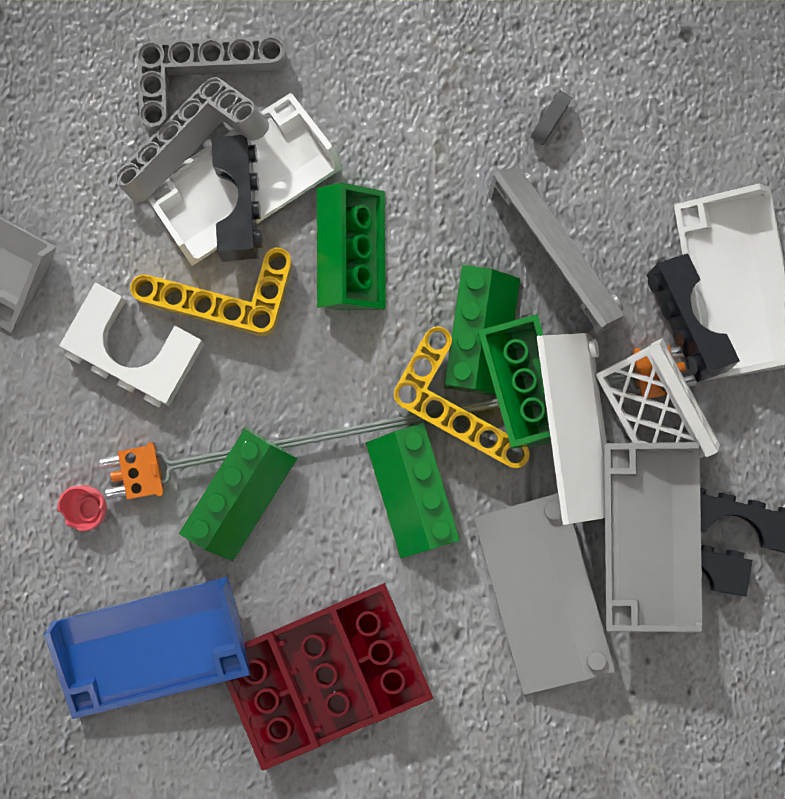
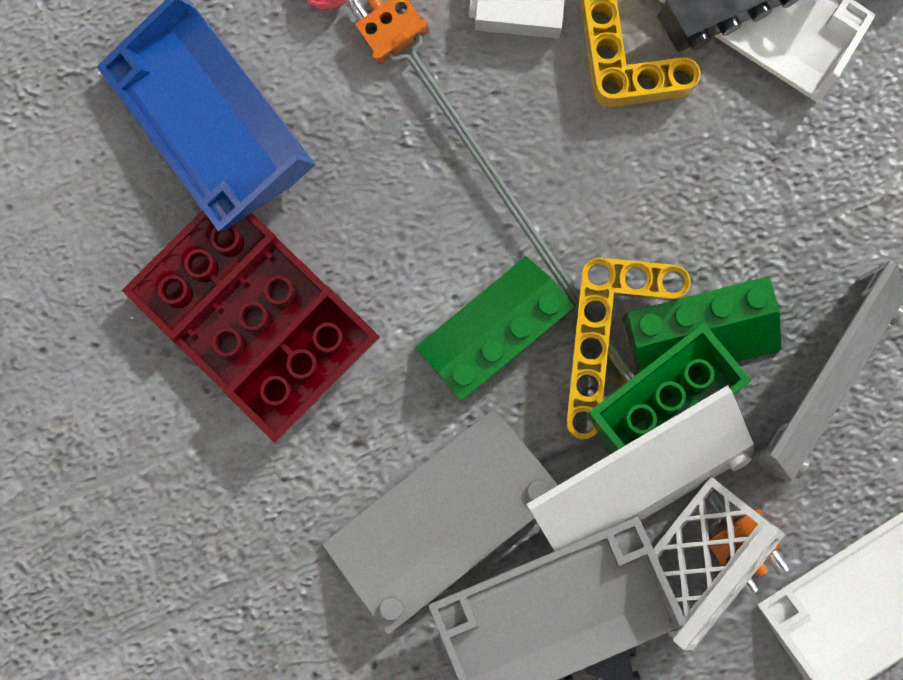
camera: 65 degrees right, 0 degrees up
green slope [179,426,298,561] -> none
green slope [316,182,386,310] -> none
black arch [646,253,740,382] -> none

